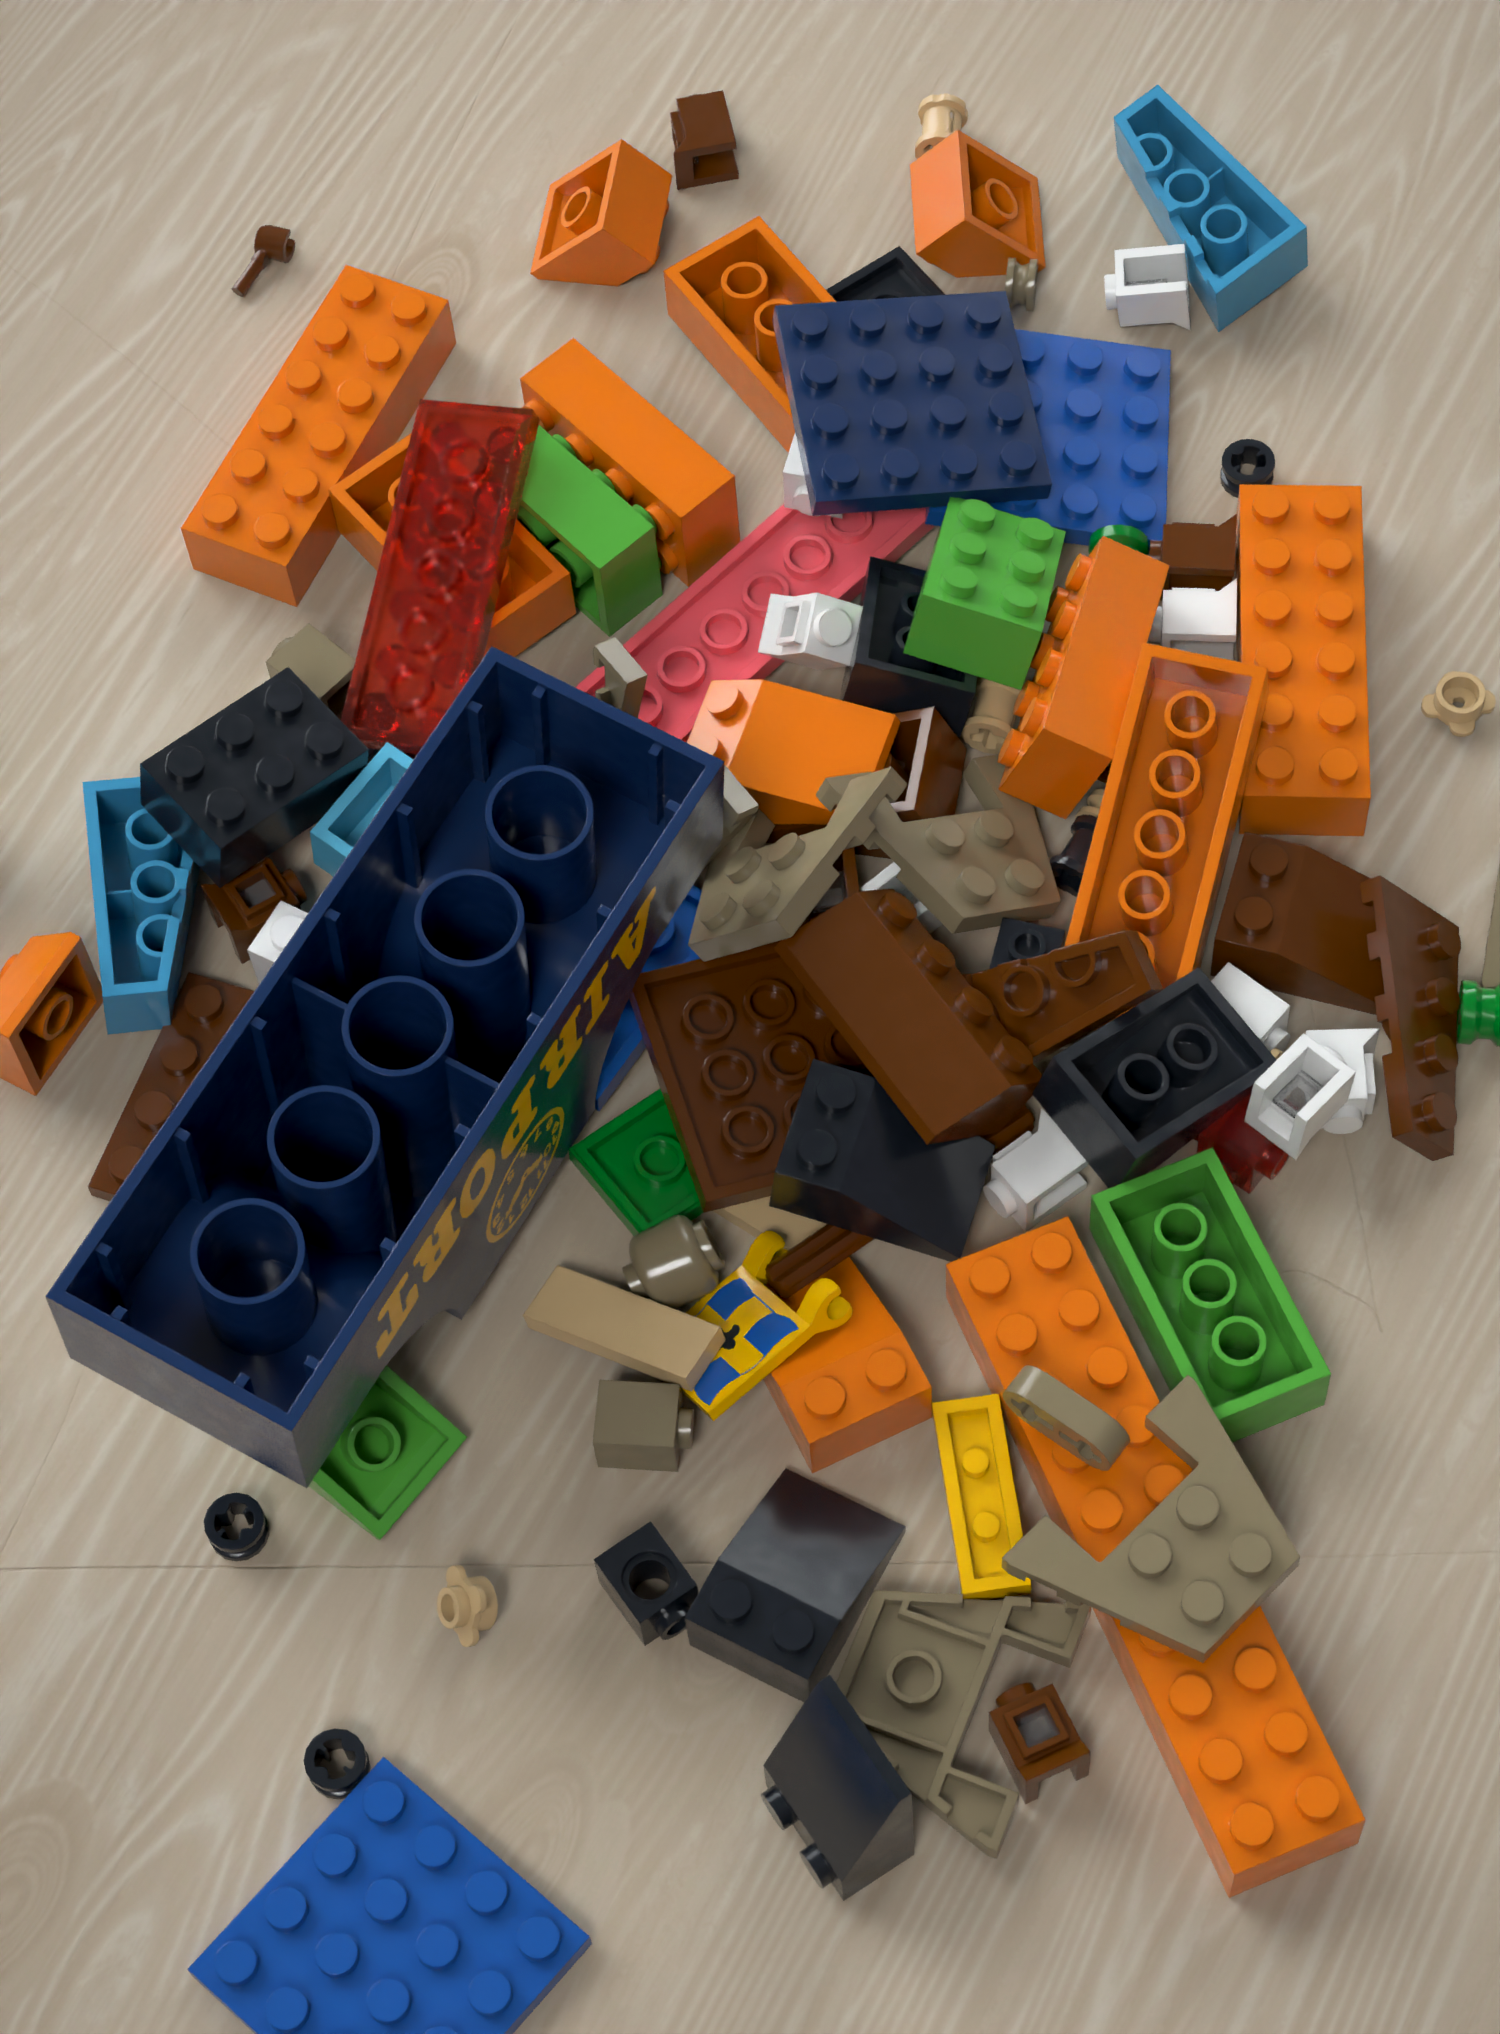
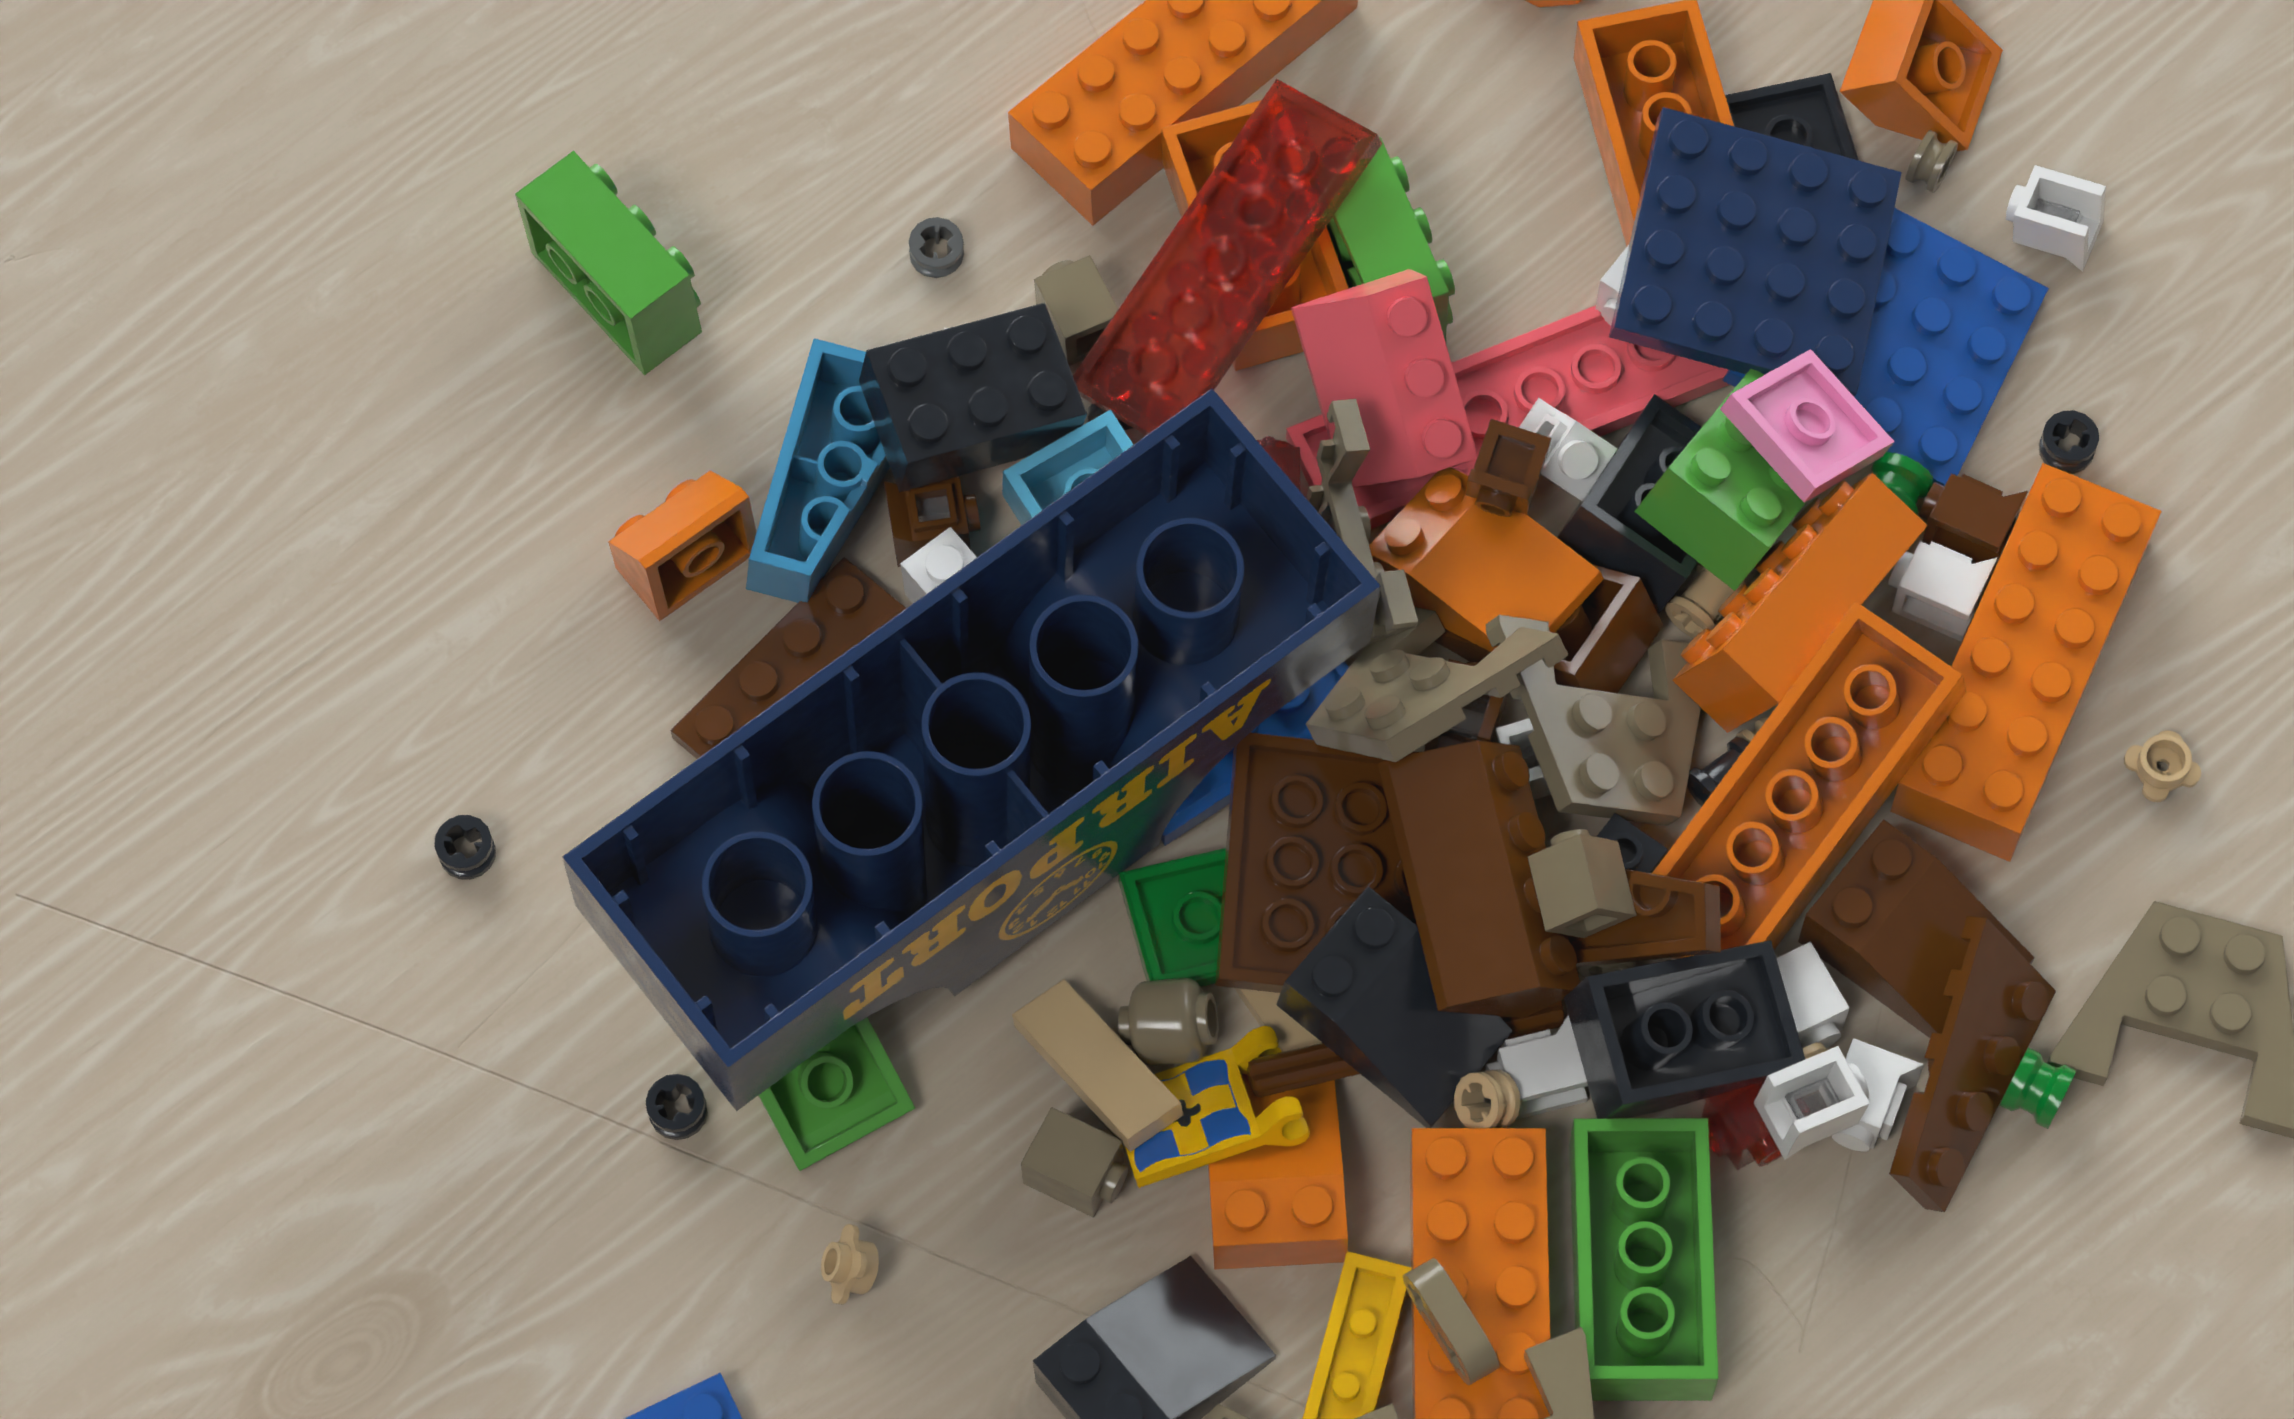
camera: 20 degrees right, 5 degrees up
black bush [304,1728,371,1799] -> none
orange brick [520,338,741,587] -> none
black brick [594,1521,699,1646] -> none
dark azure wedge [1113,85,1308,332] -> none
none -> dark grey bush [909,217,964,278]
none -> coral slope [1291,269,1478,487]
none -> tan bush [1454,1070,1521,1128]
none -> reddish brown bracket [1466,419,1552,517]
none -> dark tan brick [1528,829,1636,938]
none -> bright pink plate [1720,349,1895,503]

